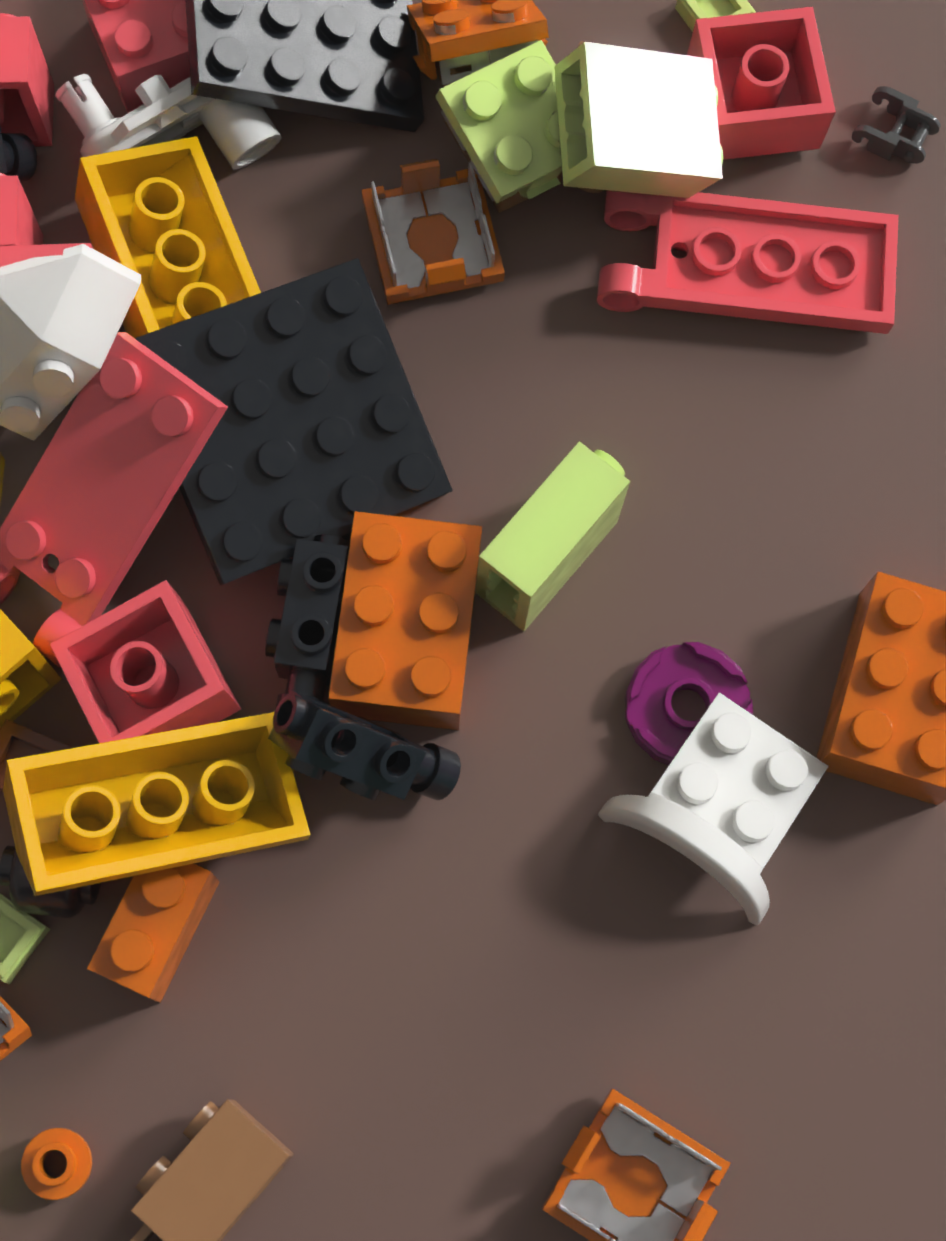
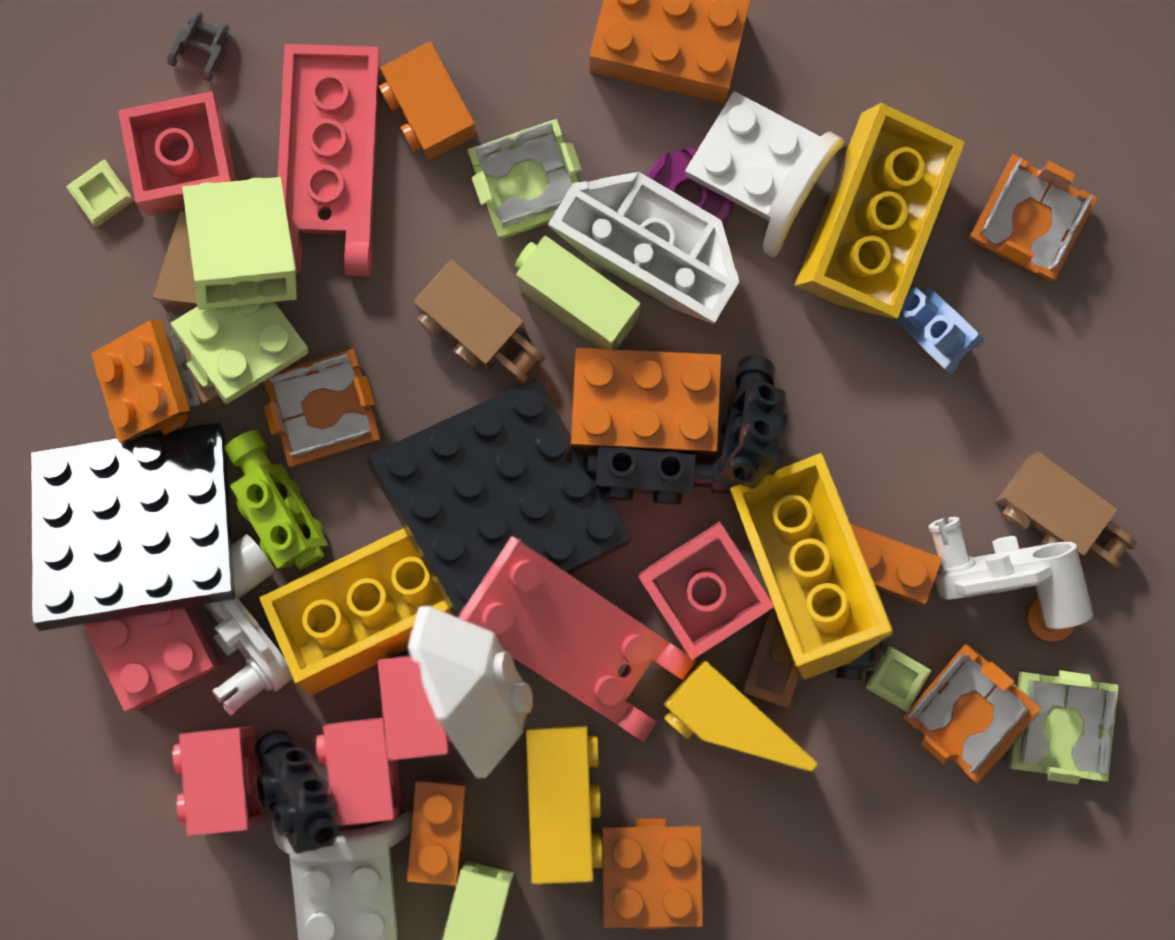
camera: 85 degrees left, 10 degrees up
none -> lime brick [224,430,329,570]
none -> orange brick [378,41,478,161]
none -> medium nougat brick [413,259,545,384]
none -> piece [467,119,582,240]
none -> white wedge [548,172,739,324]
none -> yellow slope [794,103,965,319]
none -> medium blue hips [895,286,985,375]
none -> white piece [929,517,1094,629]

